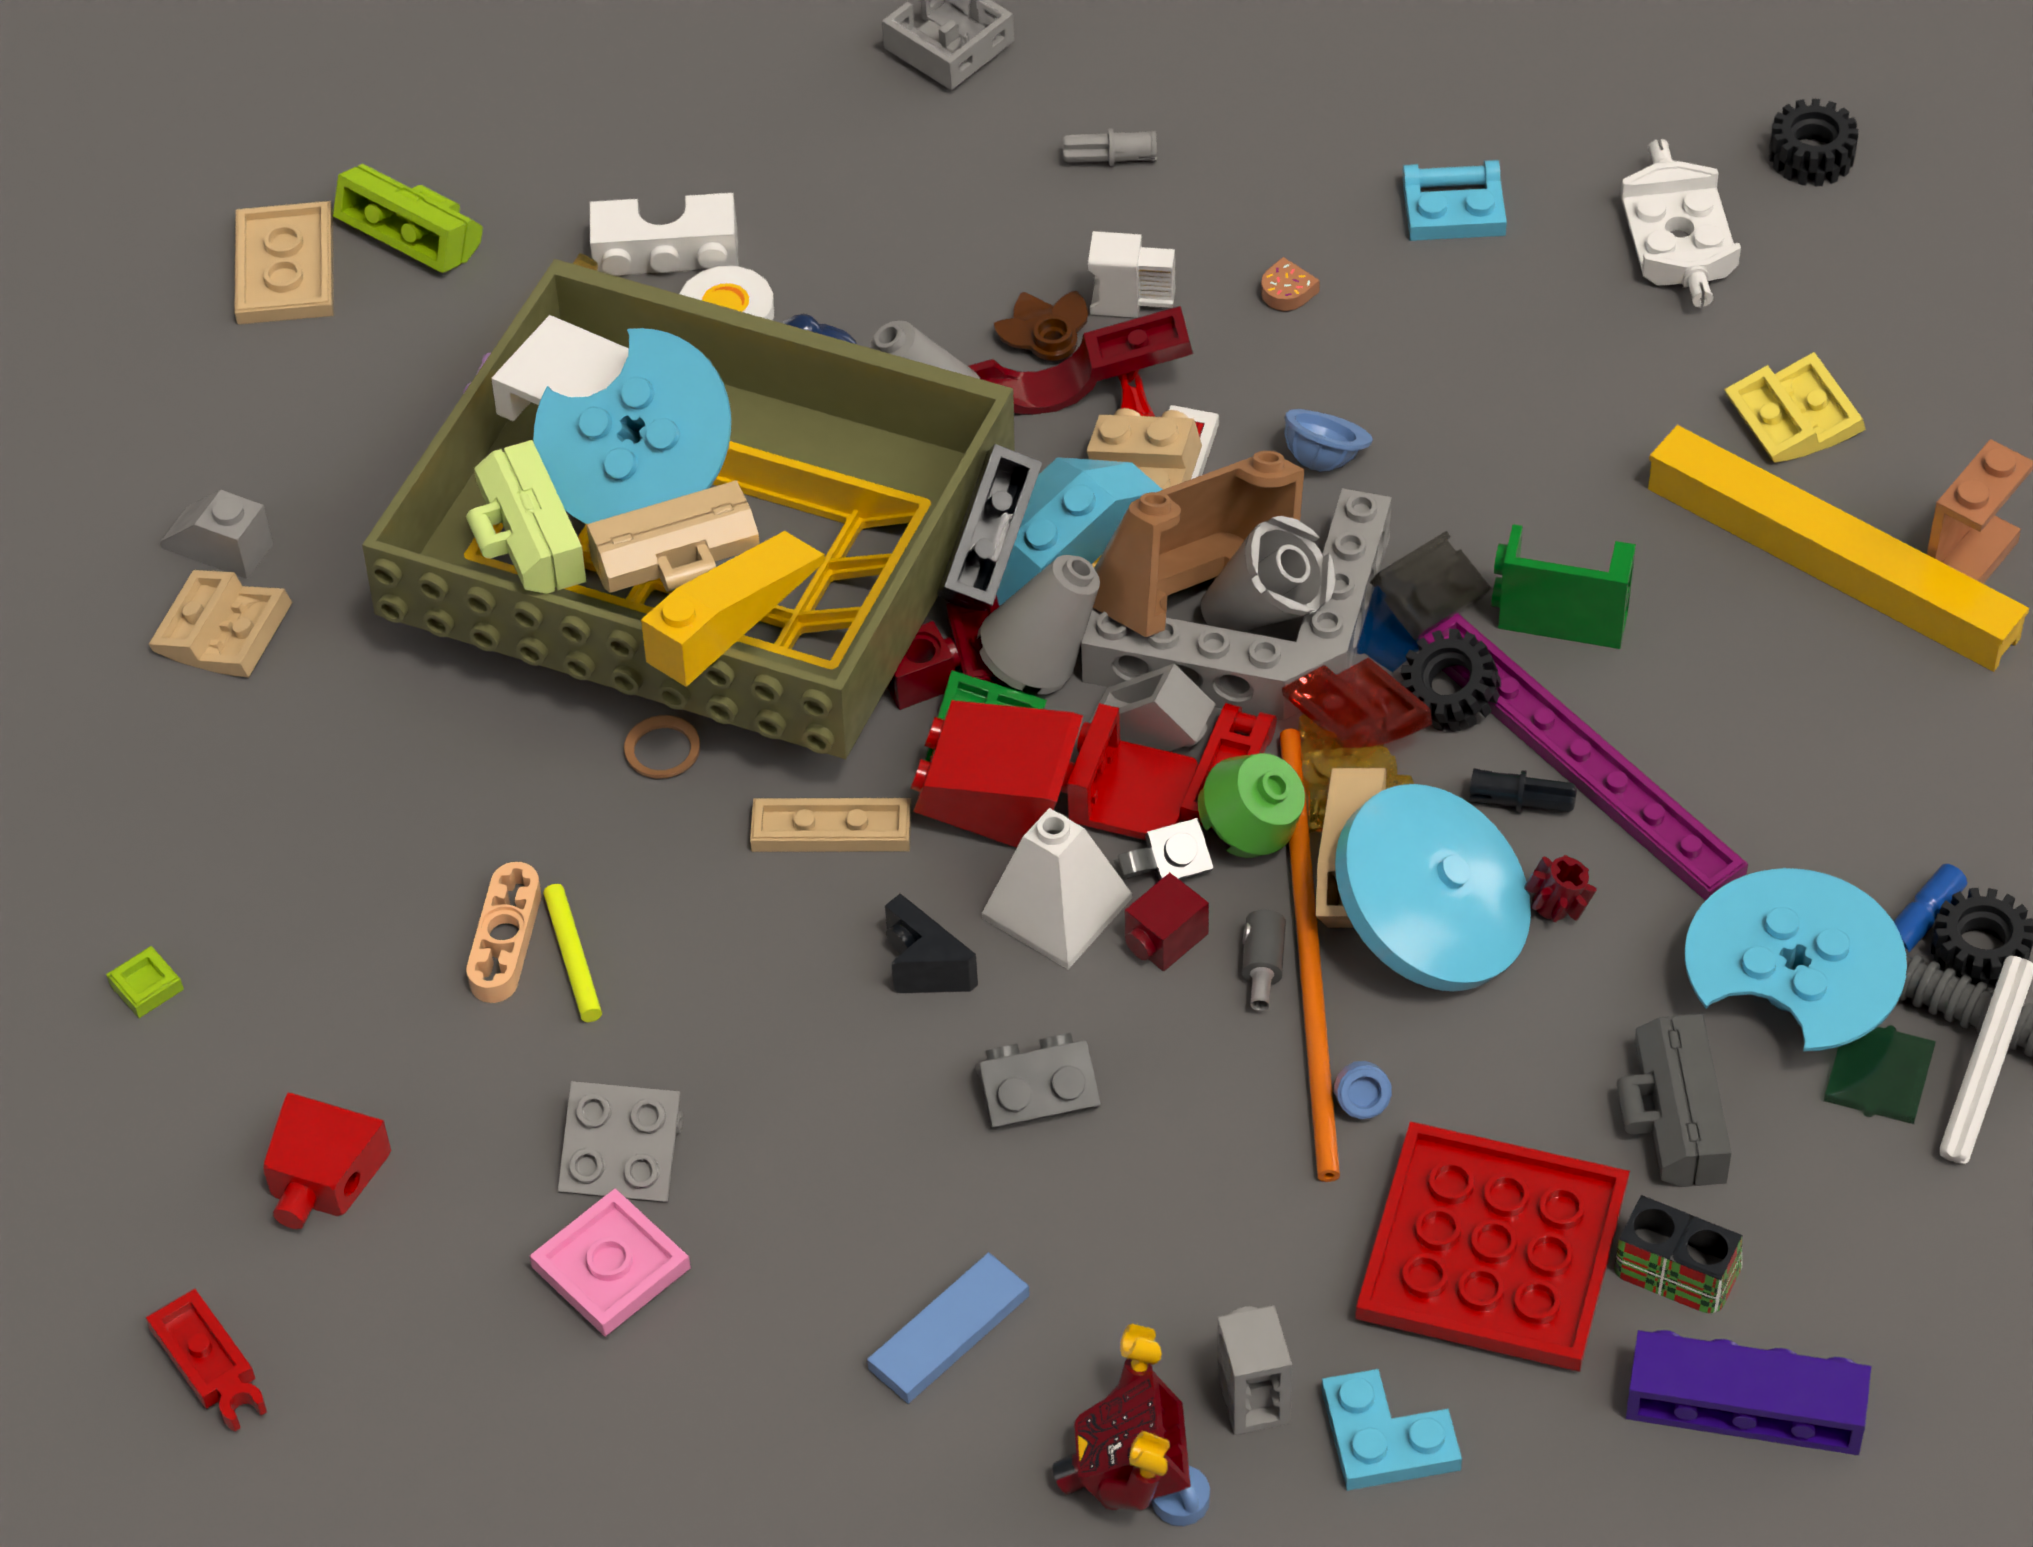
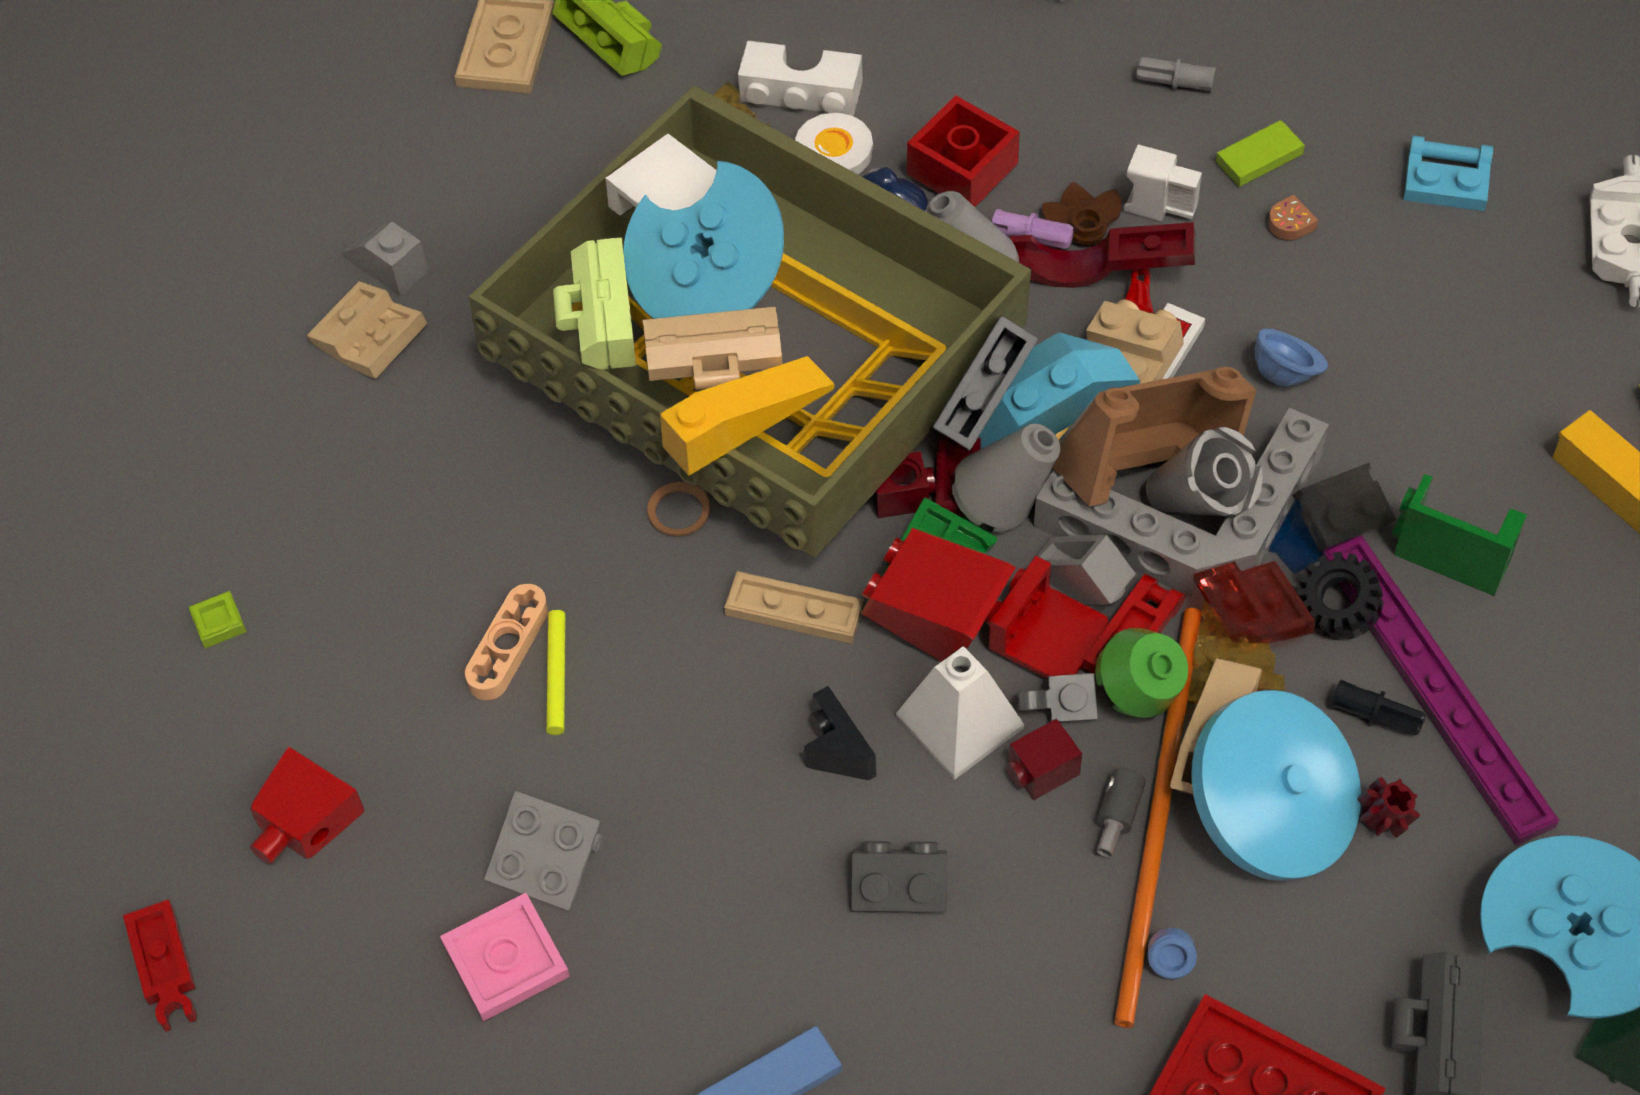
camera: 15 degrees right, 5 degrees up
none -> red brick [907,95,1020,207]
none -> lavender axle [992,209,1073,248]
none -> lime tile [1215,120,1305,187]

